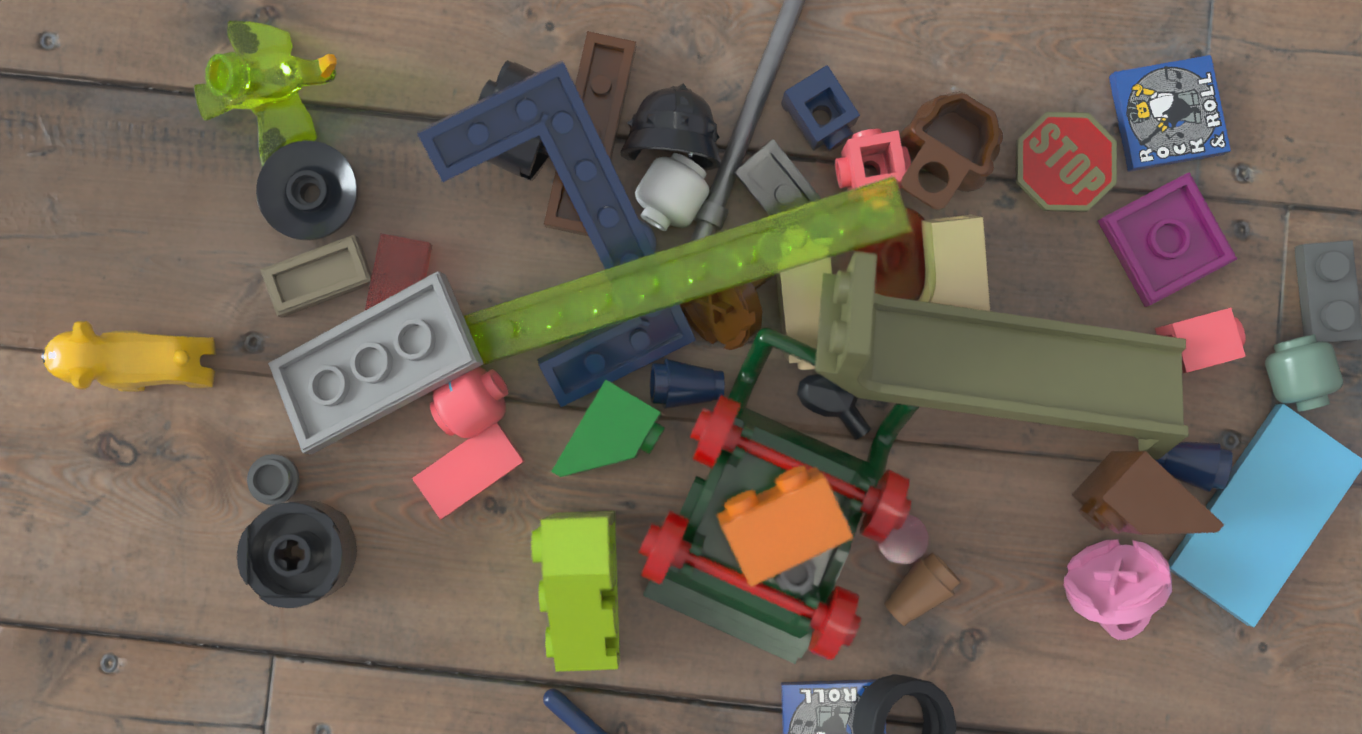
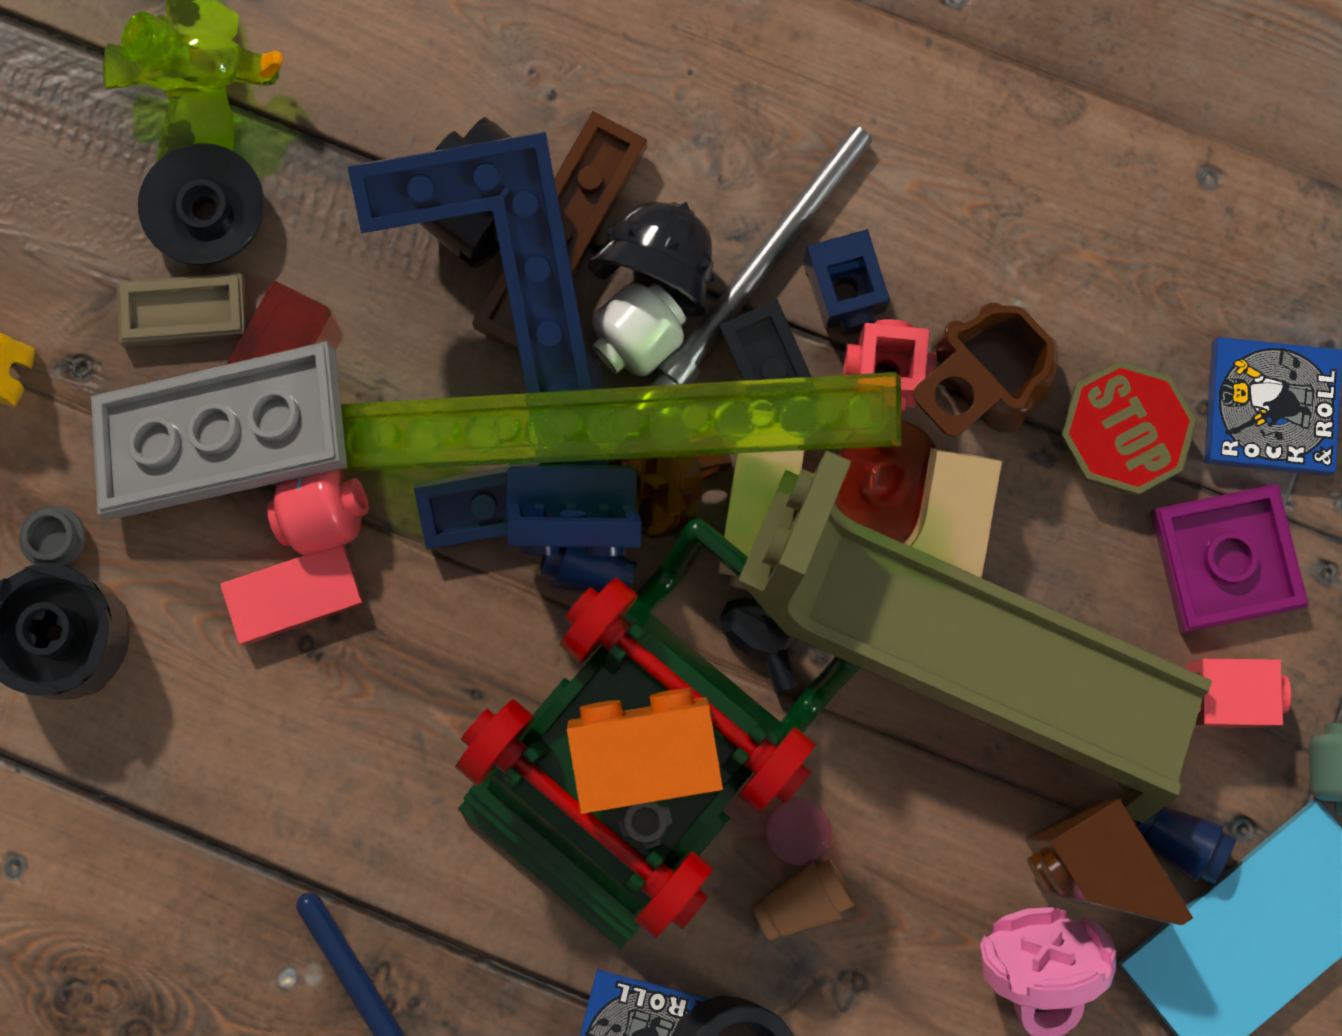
camera: 15 degrees right, 5 degrees down
lime brick [531,510,620,672] -> none
green slope [551,380,665,477] -> none
none -> dark blue bracket [505,464,642,557]

